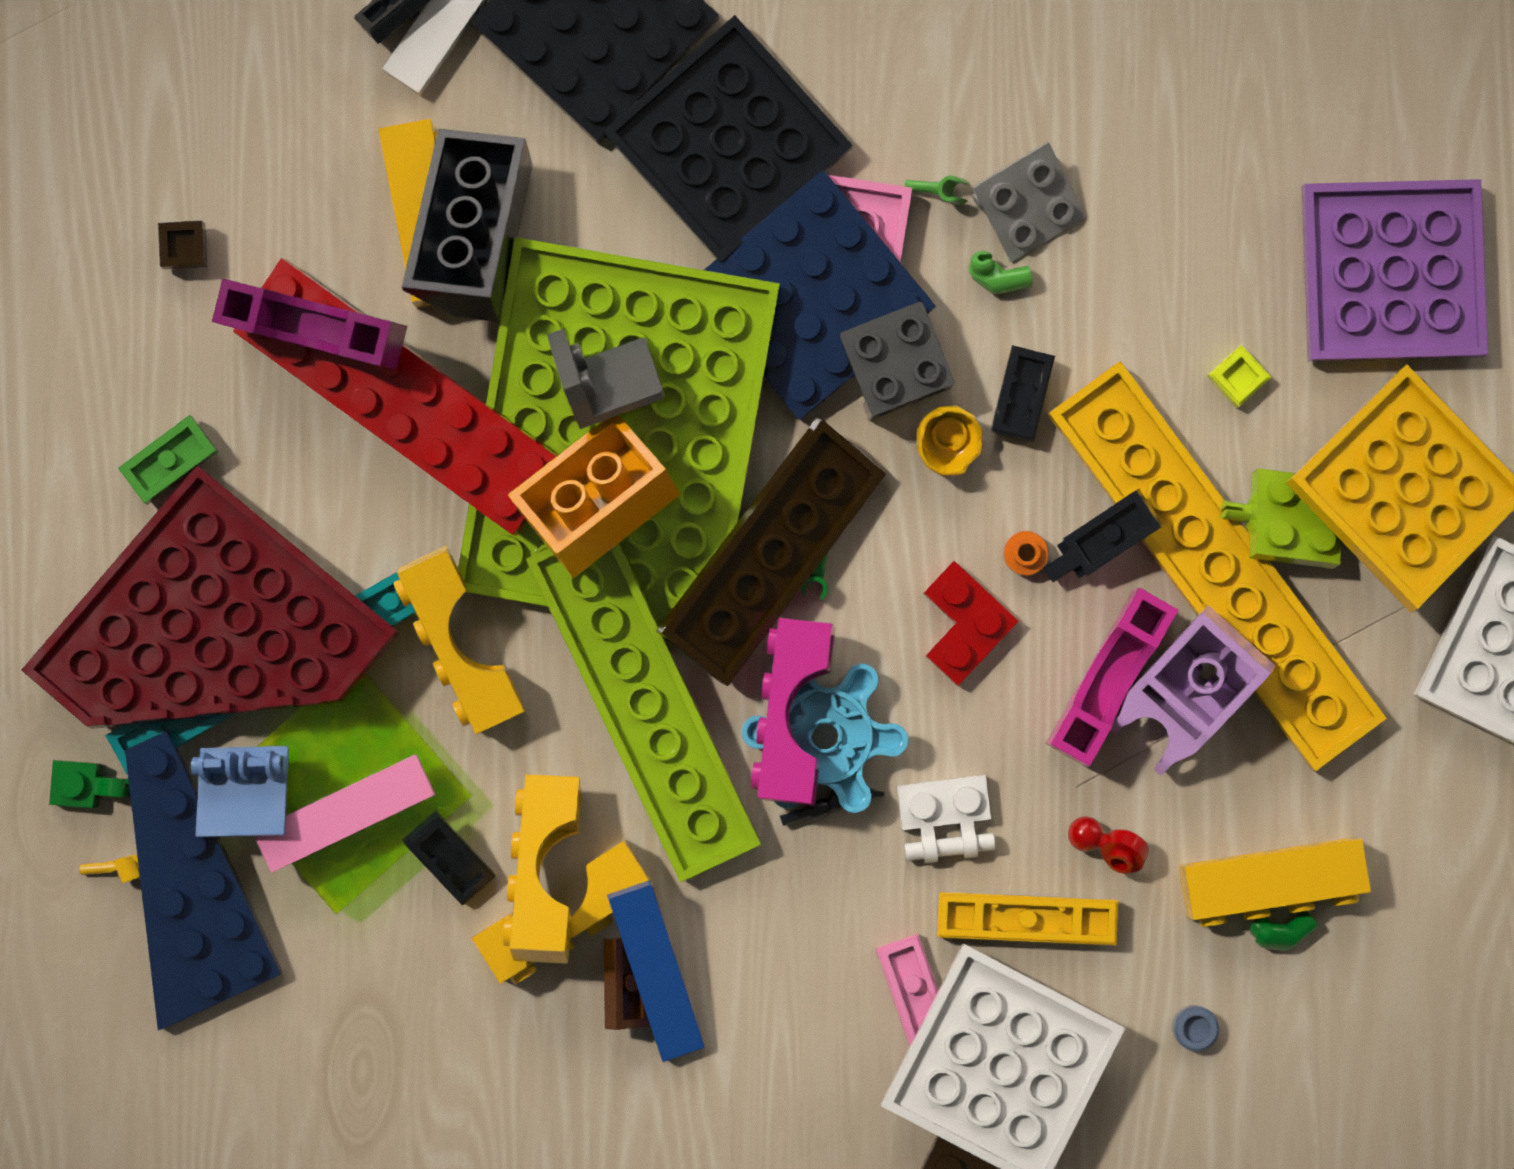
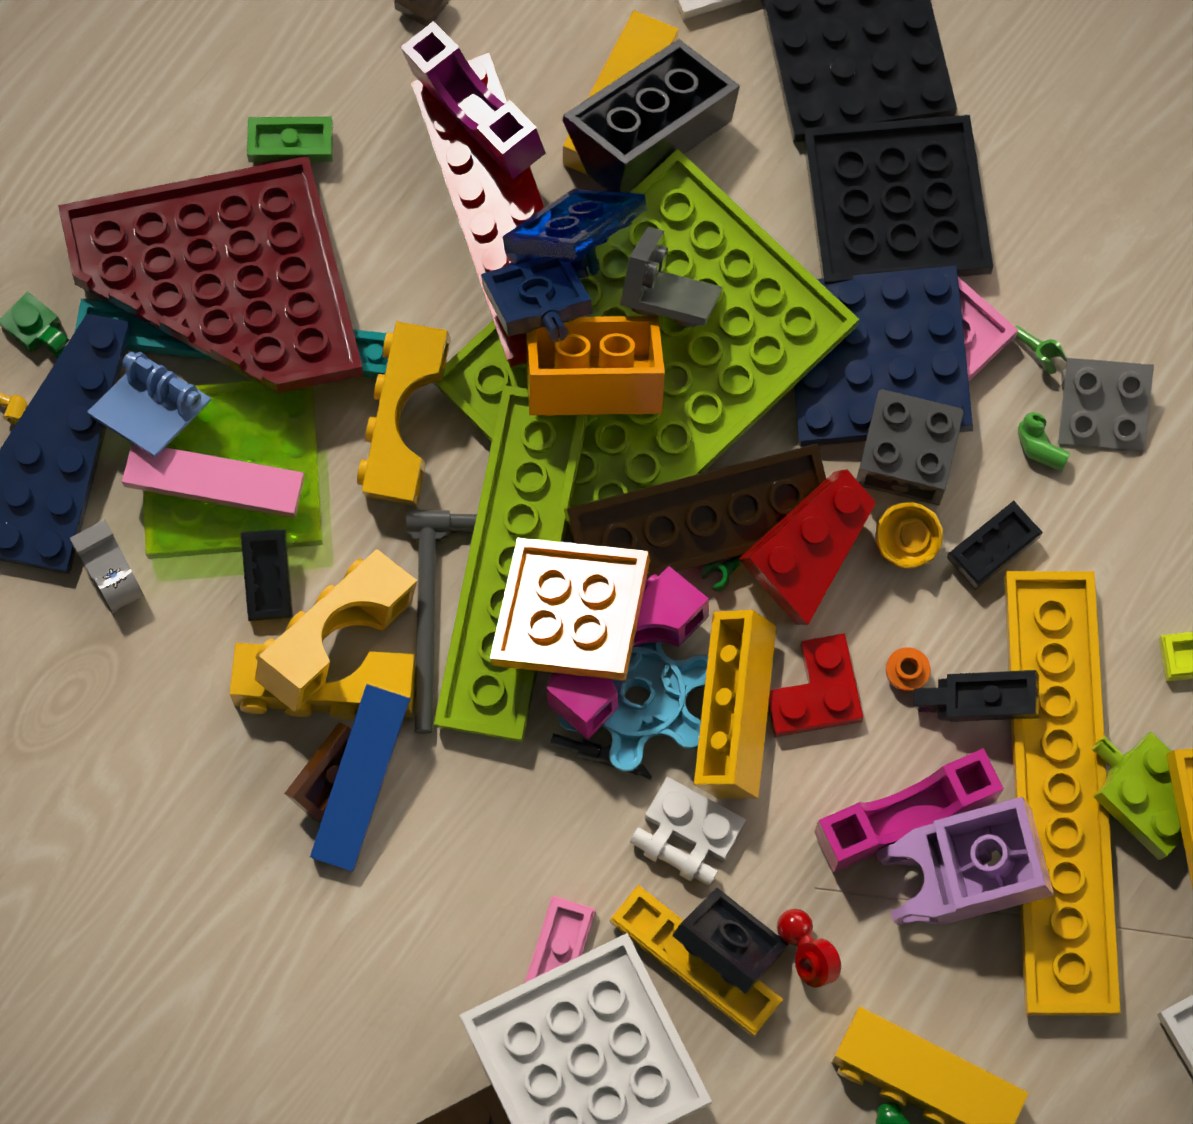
camera: 40 degrees right, 15 degrees down
none -> light grey leg [70,519,144,612]
none -> dark grey bar [406,509,477,734]
none -> dark blue plate [481,243,593,342]
none -> plate [490,538,650,681]
none -> clear blue plate [502,189,647,278]
none -> black plate [672,888,789,994]
none -> yellow brick [694,610,777,799]
none -> red wedge [739,469,876,625]

